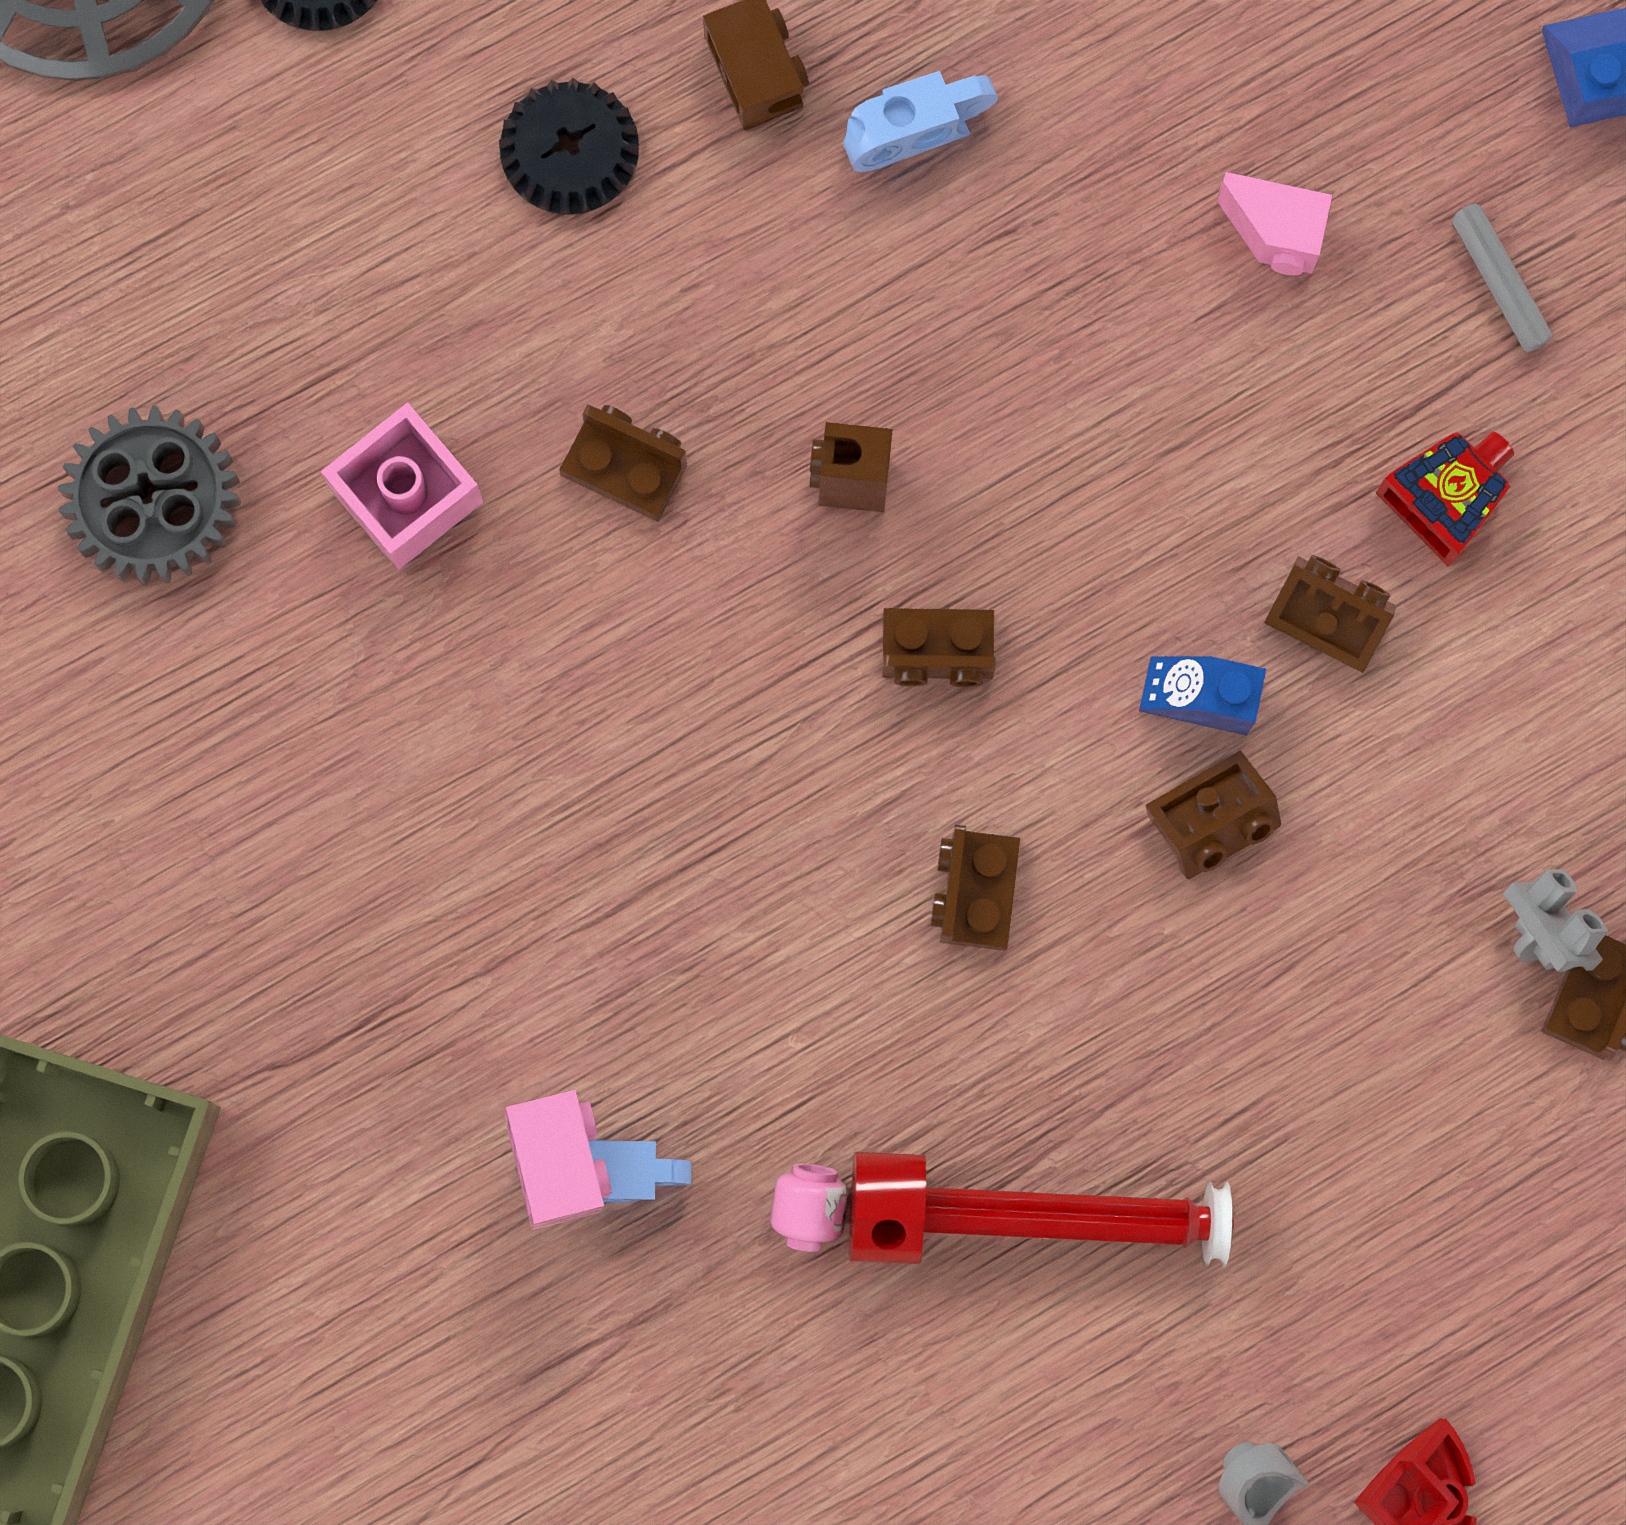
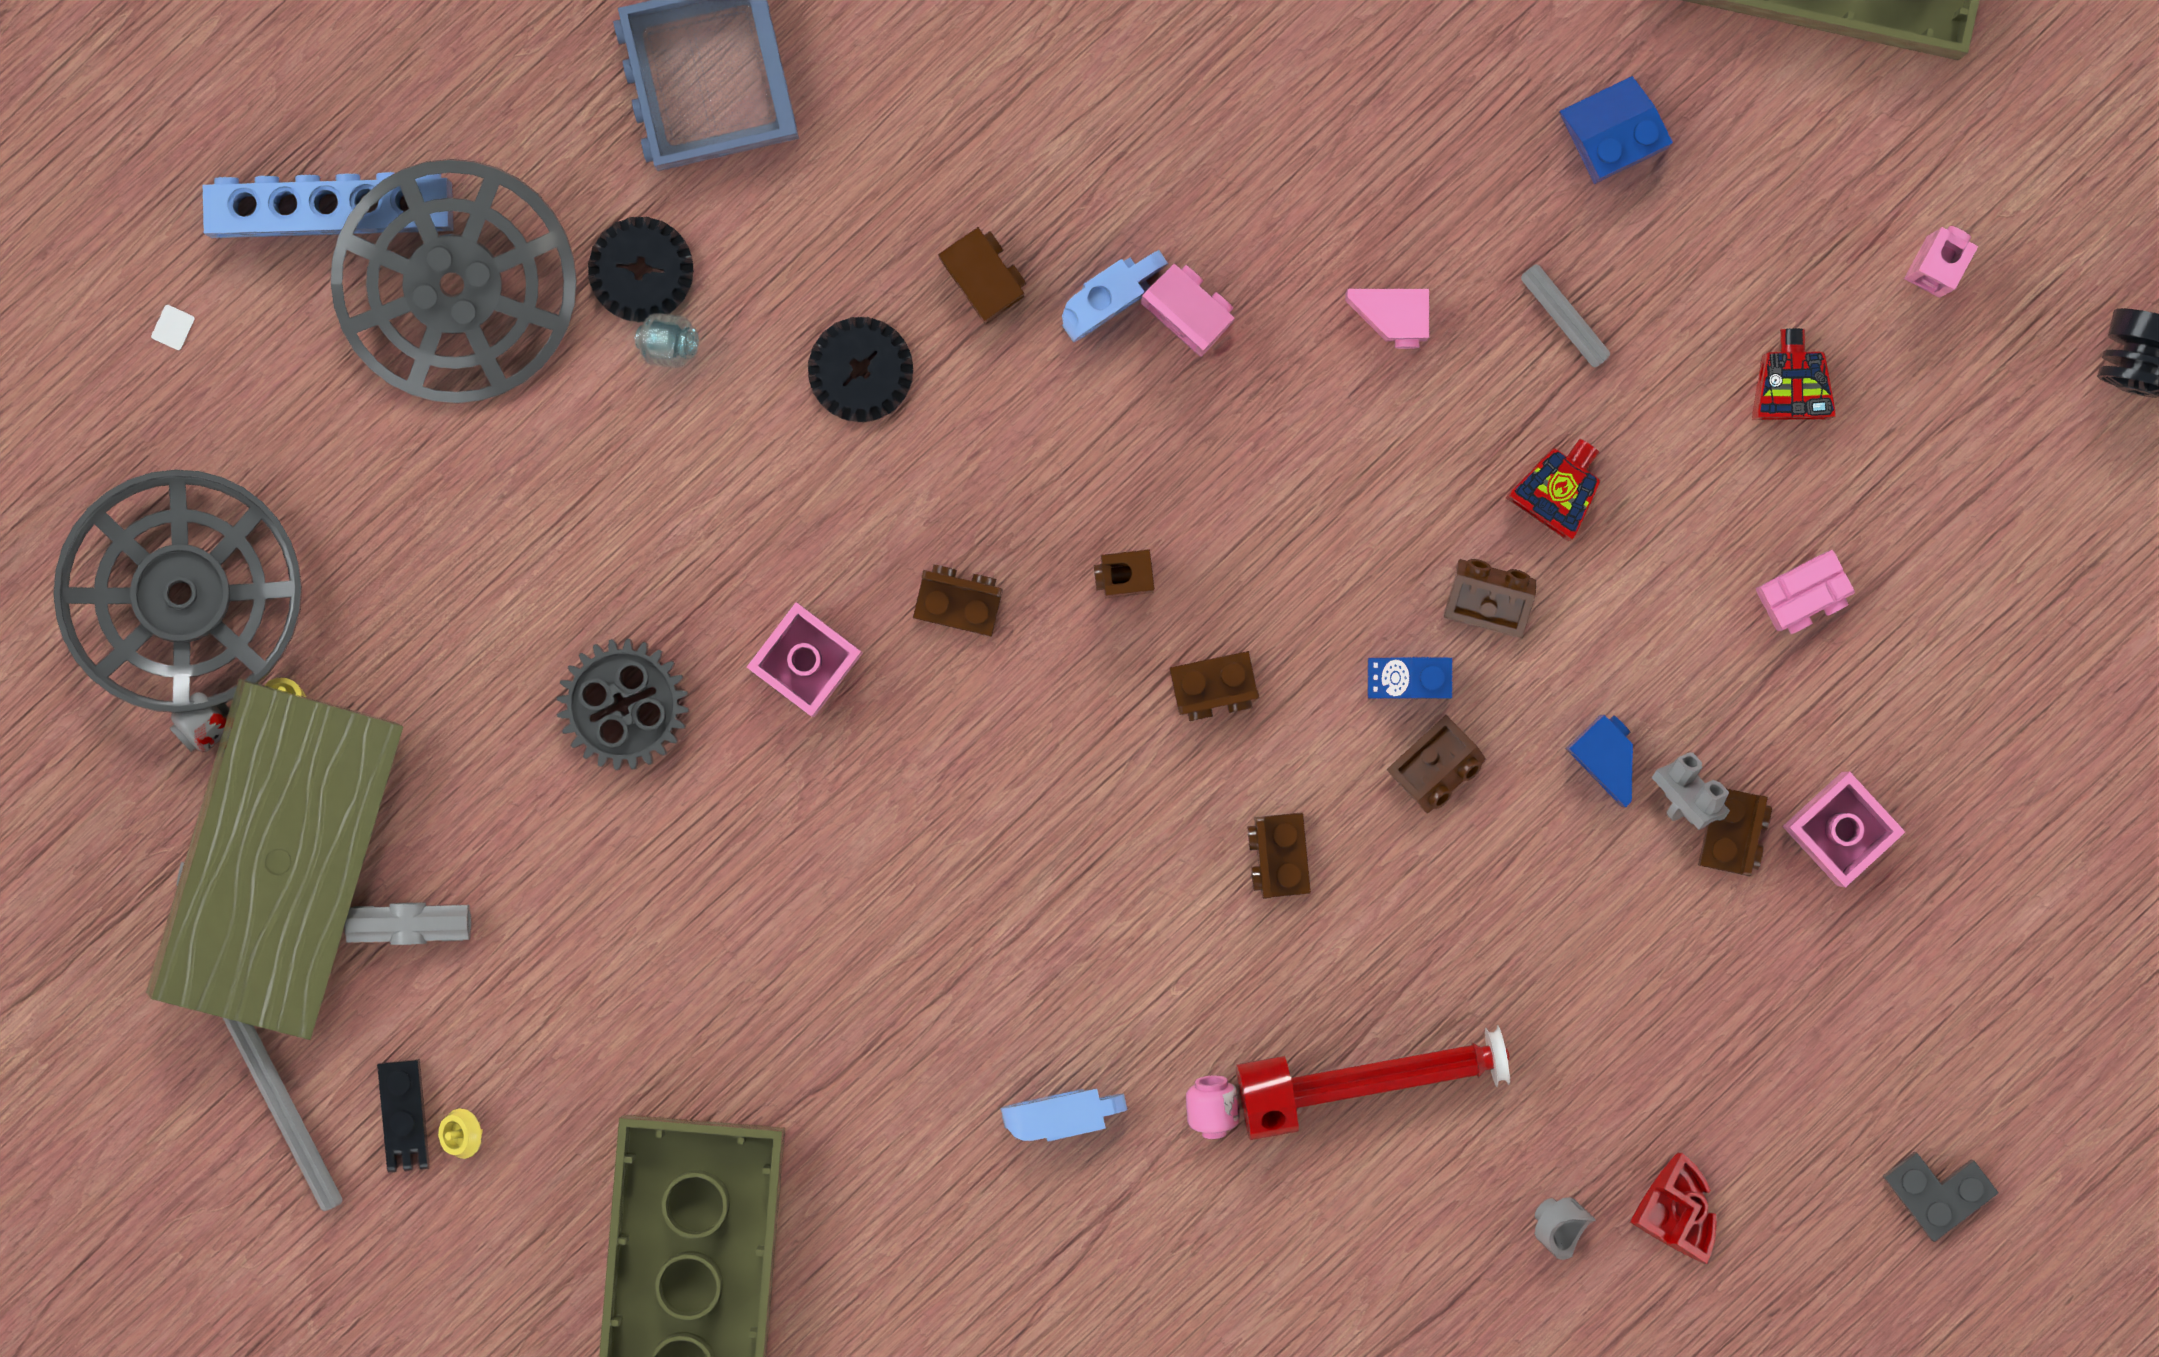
camera: 15 degrees left, 10 degrees up
bright pink brick [504,1090,612,1230] -> none
none -> clear light blue head [635,313,699,368]
none -> bright pink slope [1141,264,1235,357]
none -> blue slope [1565,715,1633,807]

